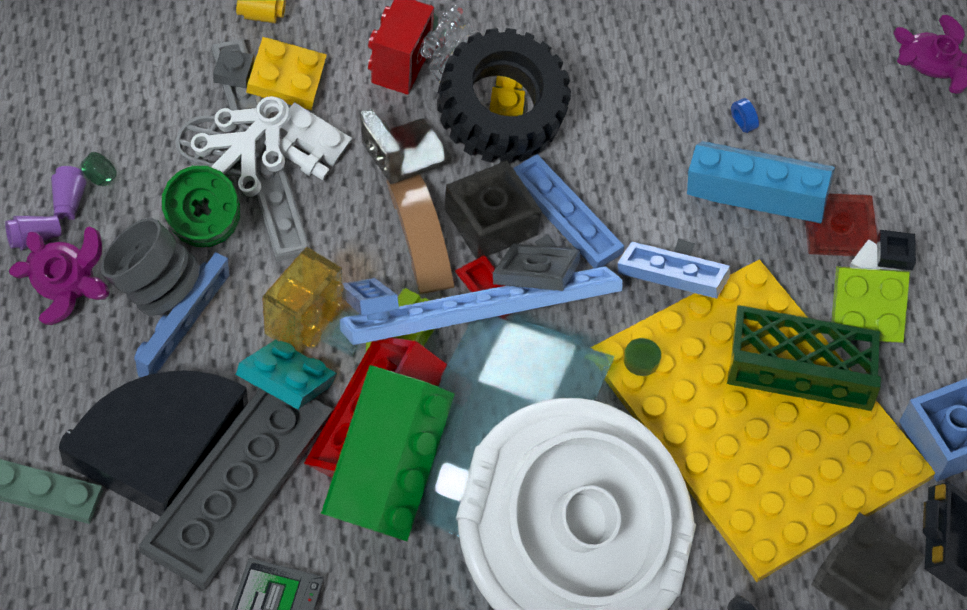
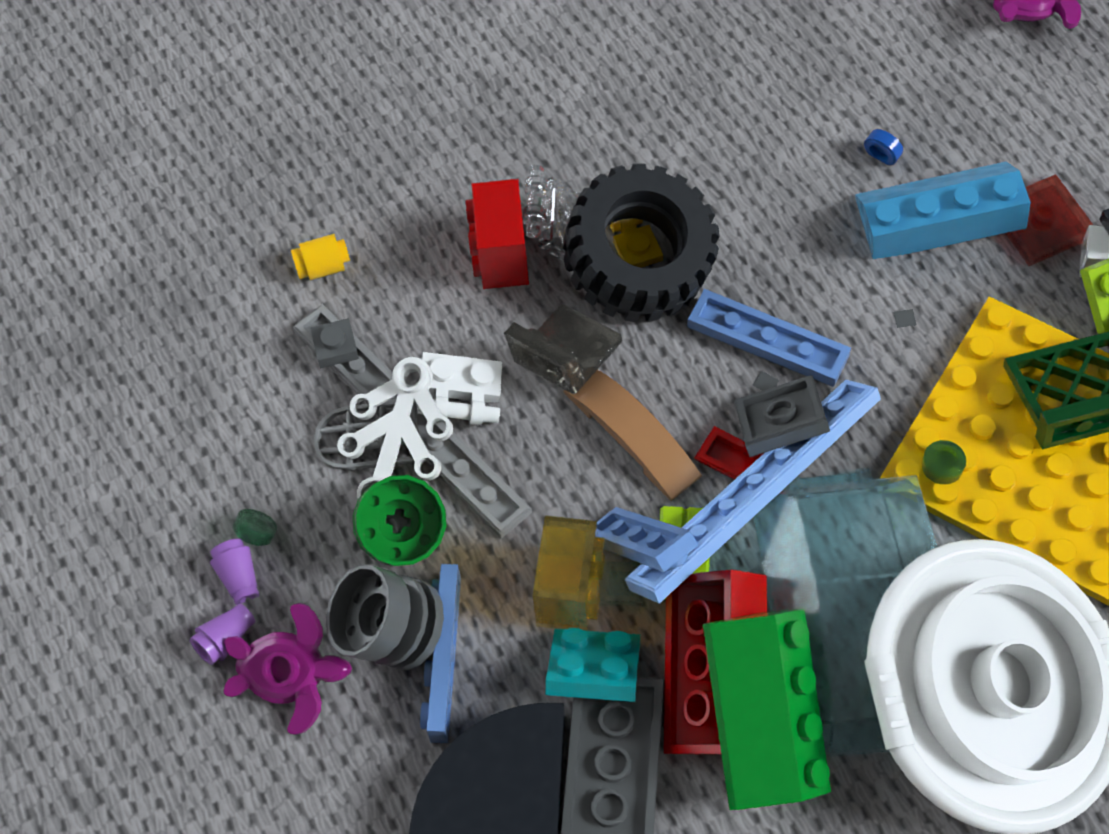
camera: 15 degrees left, 5 degrees up
yellow plate [246,37,327,110] -> none
clear smoke brick [444,160,542,259] -> none
medium blue plate [618,242,730,299] -> none

